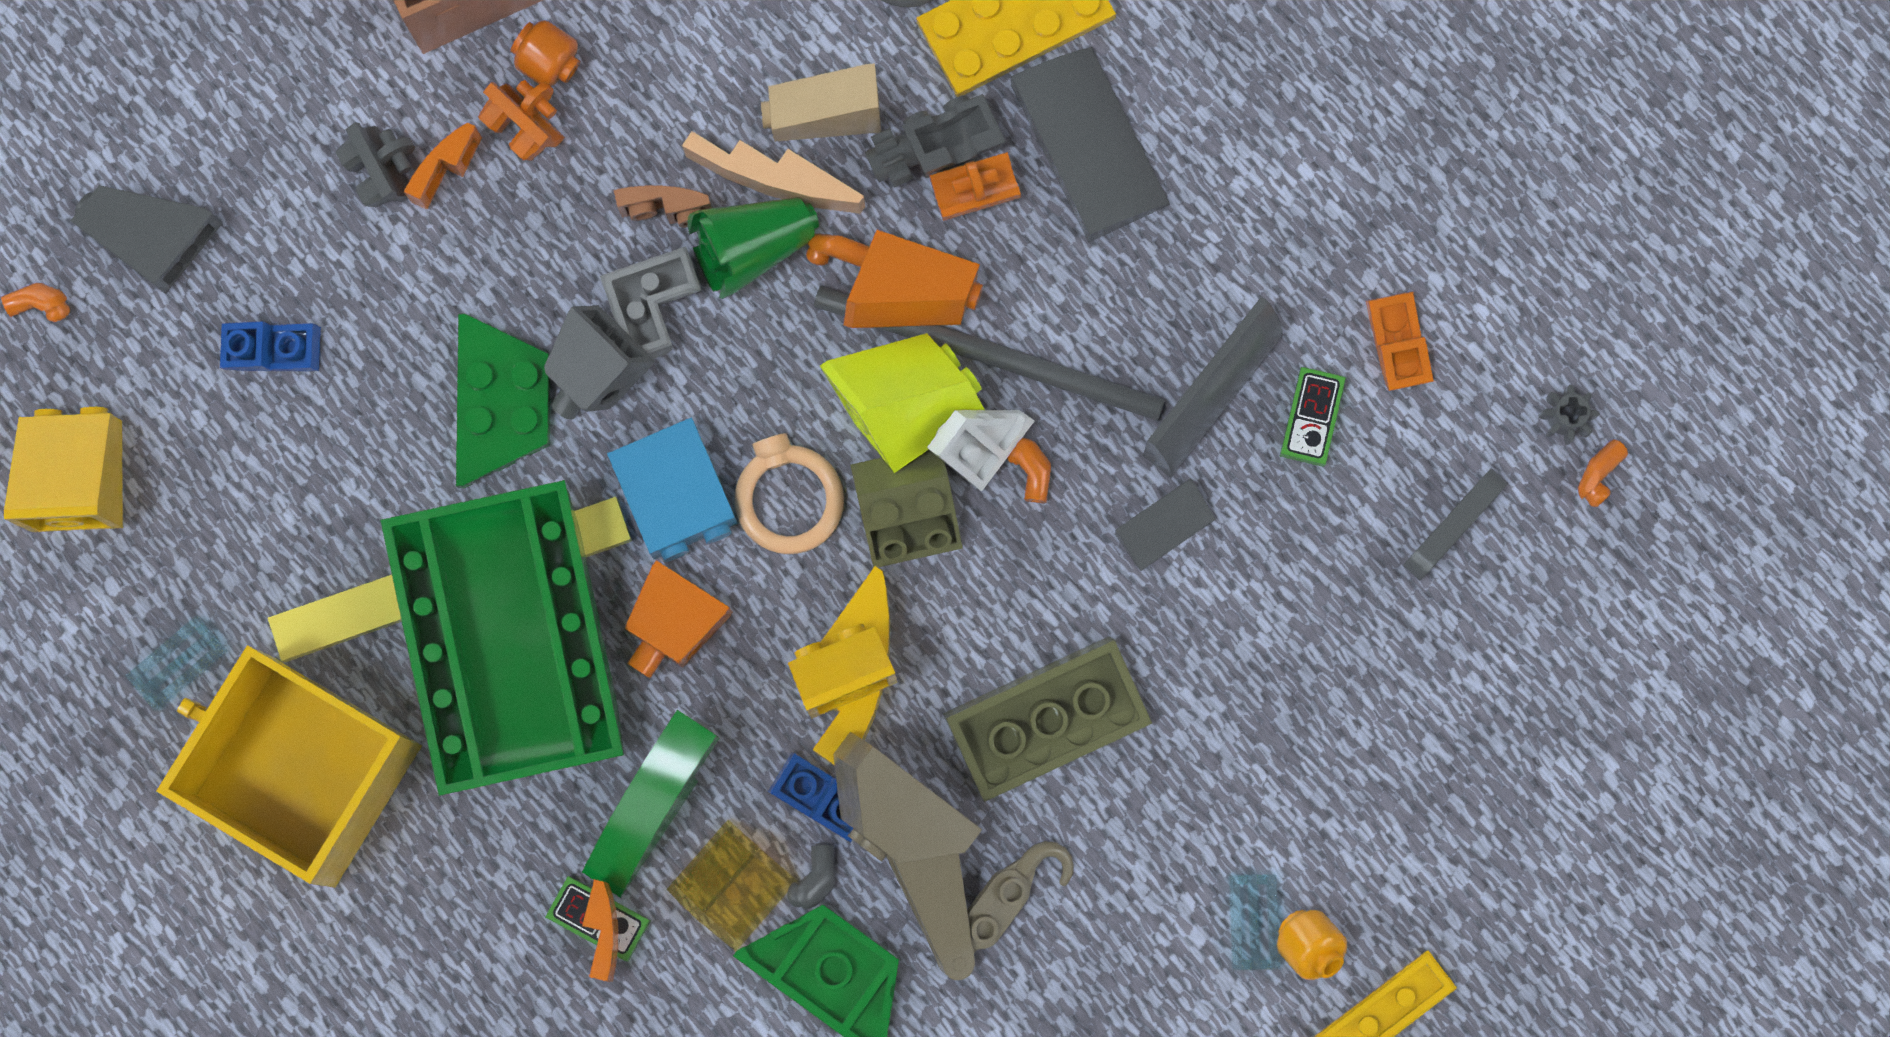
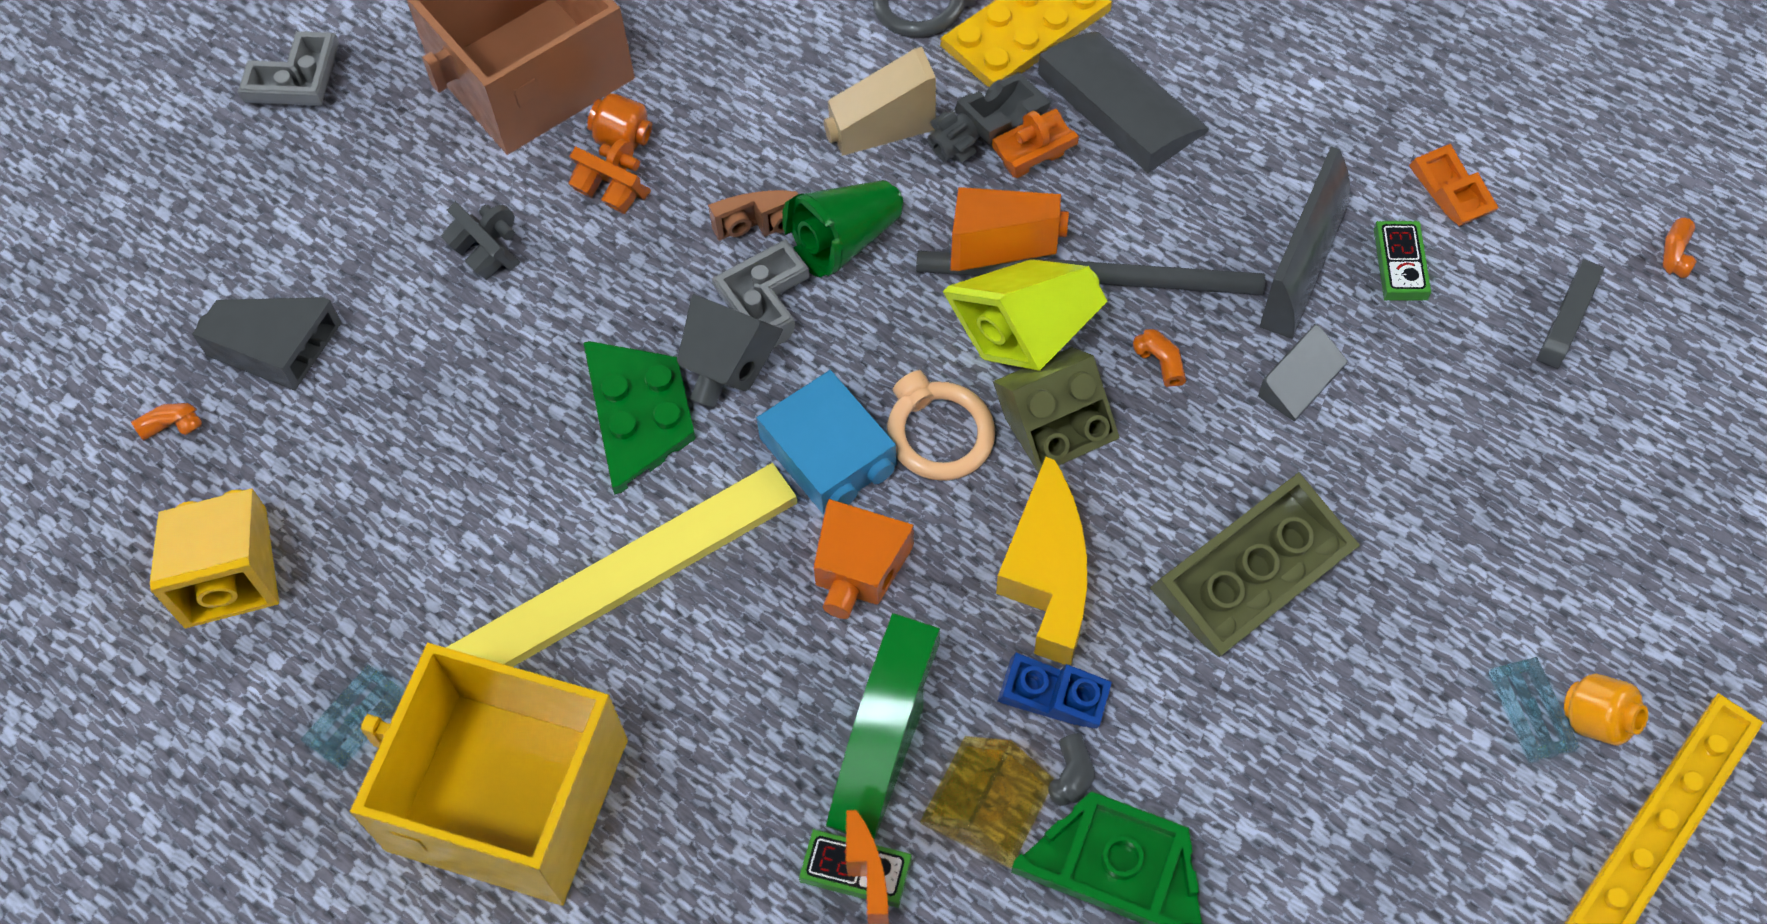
camera: 15 degrees left, 20 degrees down
blue slope [220,321,321,372] -> none
green slope [380,480,624,796] -> none
orange slope [404,122,482,209] -> none
light nougat slope [682,131,865,214] -> none
yellow slope [788,624,898,719] -> none
orange arm [806,233,870,267] -> none
dark tan slope [833,732,1074,980] -> none
white wing [927,410,1034,491] -> none
dark grey gear [1538,385,1600,445] -> none

